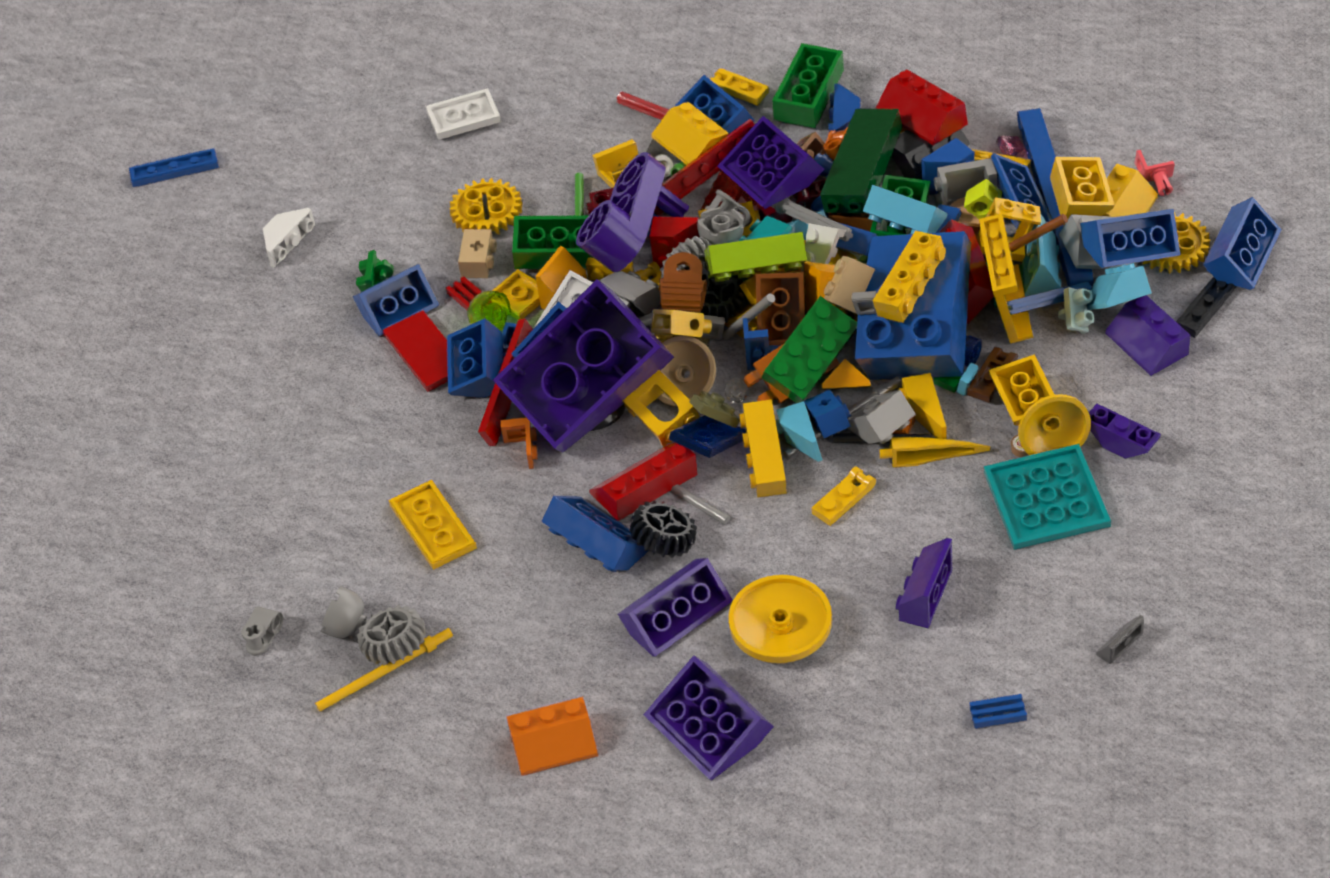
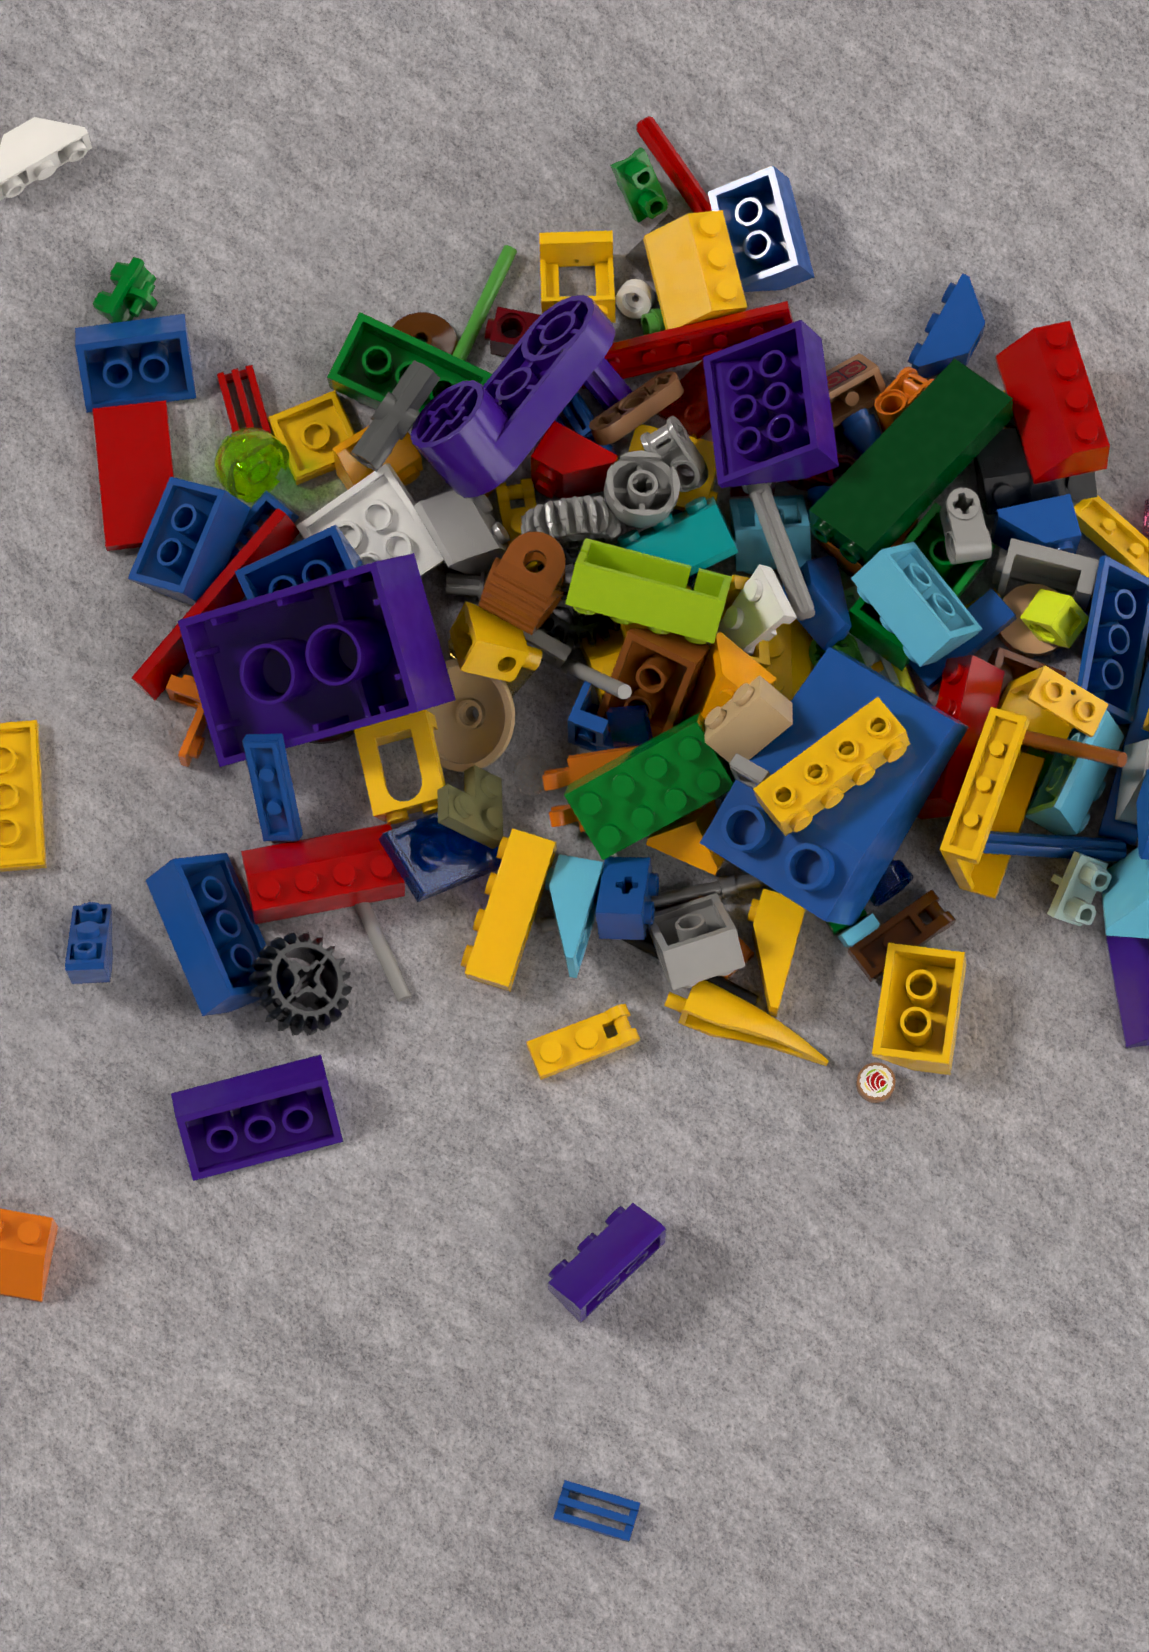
camera: 20 degrees right, 25 degrees up
white plate [426,88,501,140] -> none
yellow gear [449,178,523,234] -> none
tan brick [458,229,497,278] -> none
dark purple slope [643,655,774,781] -> none
yellow plate [710,68,769,106] -> none
yellow dish [728,575,832,663] -> none
green brick [772,43,844,128] -> none
teal plate [984,444,1111,550] -> none
yellow dish [1018,394,1091,455] -> none
dark purple slope [1089,403,1161,459] -> none
flat silver slope [1096,615,1144,664] -> none
none -> blue slope [65,902,113,984]
none -> blue tile [242,734,303,841]
none -> dark grey piece [350,360,440,472]
none -> medium nougat beam [589,371,684,445]
none -> clear blue tile [607,705,653,748]
none -> green hips [610,147,669,223]
none -> light grey piece [939,488,992,565]

